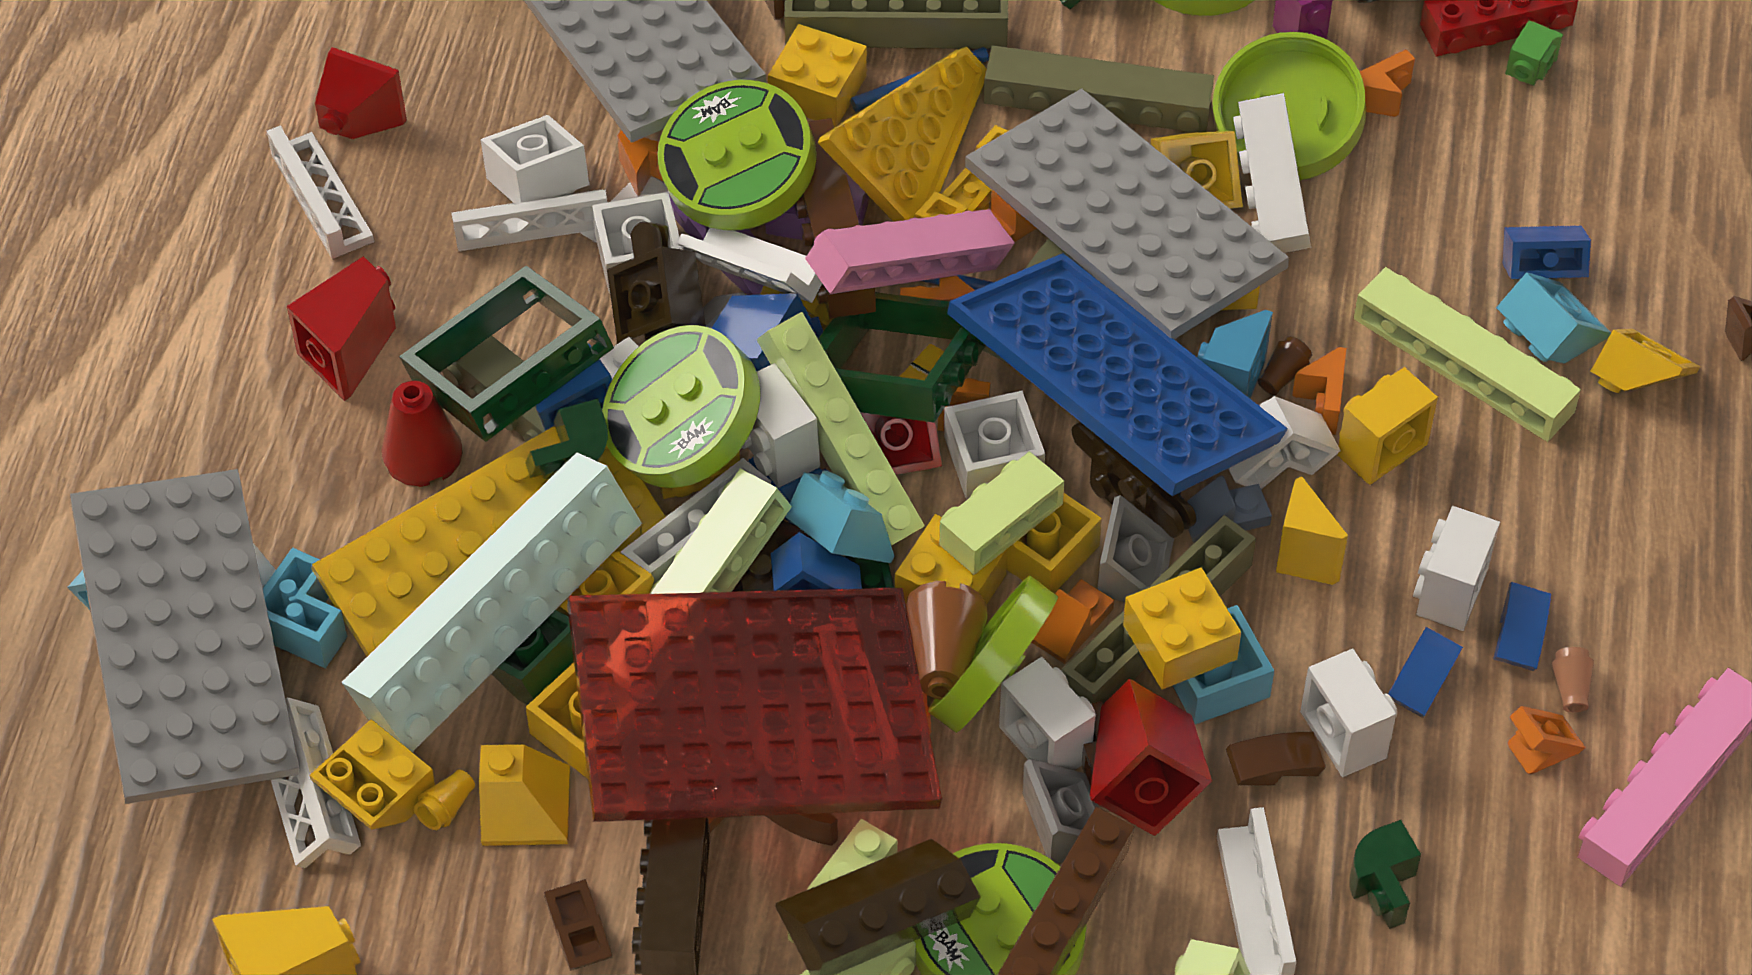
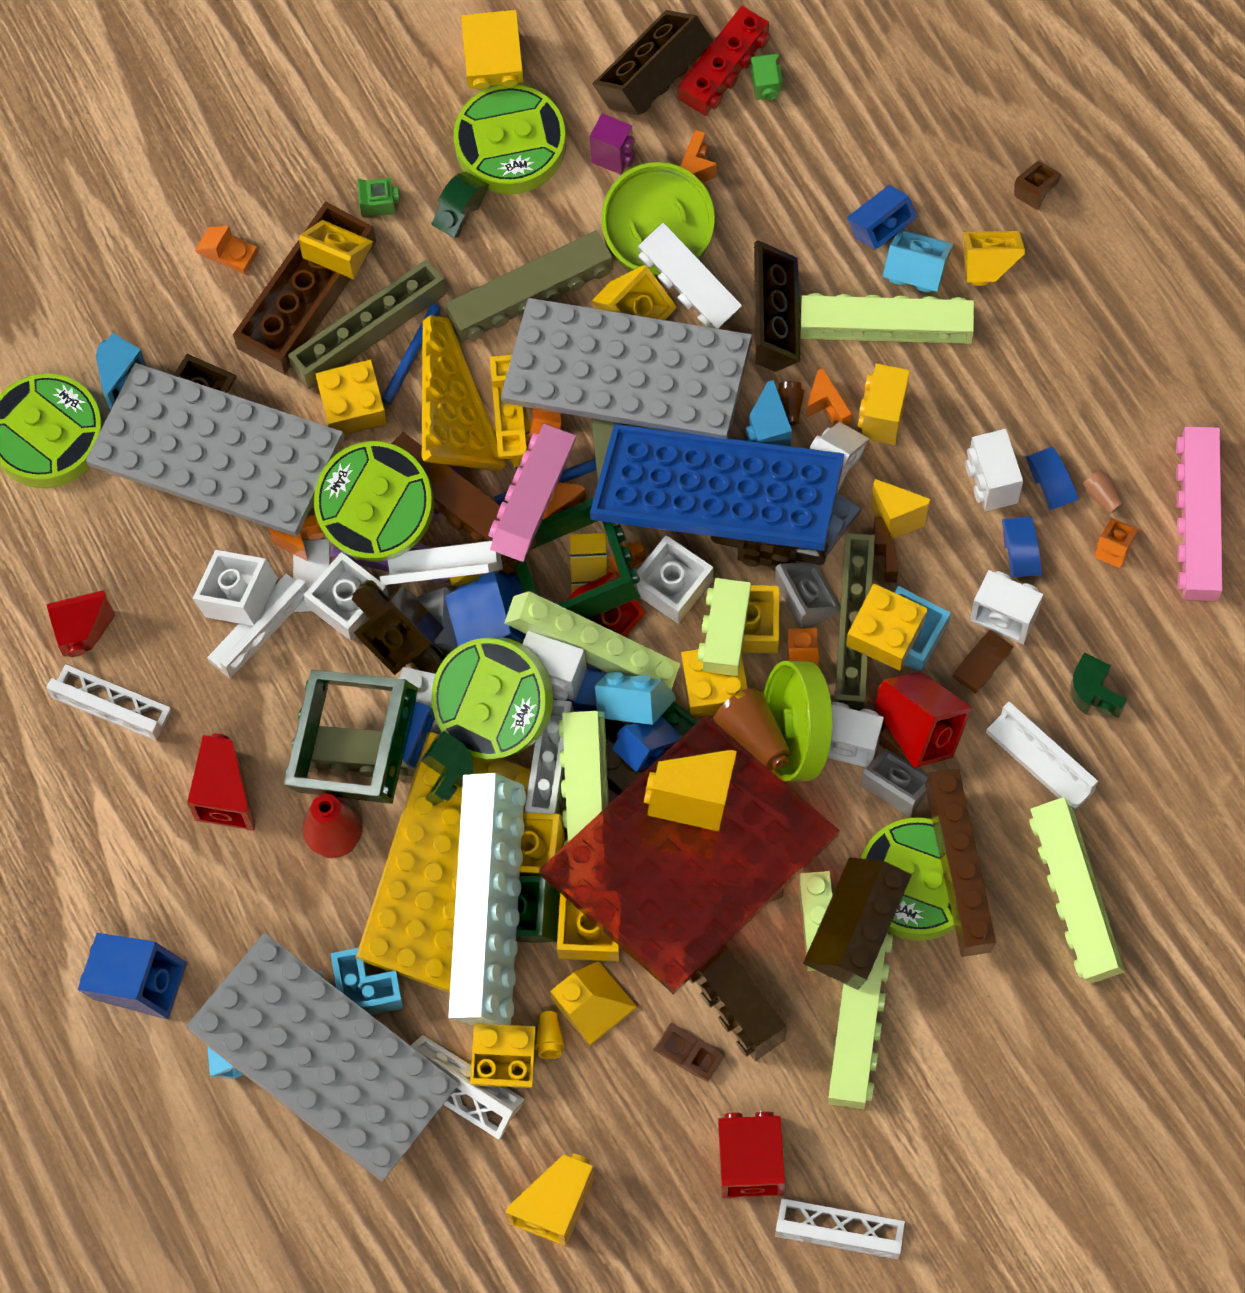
camera: 35 degrees left, 15 degrees up
none -> blue slope [78,933,187,1019]
none -> yellow slope [644,750,737,832]
none -> dark brown slope [754,240,800,372]
none -> reddish brown slope [873,517,898,582]

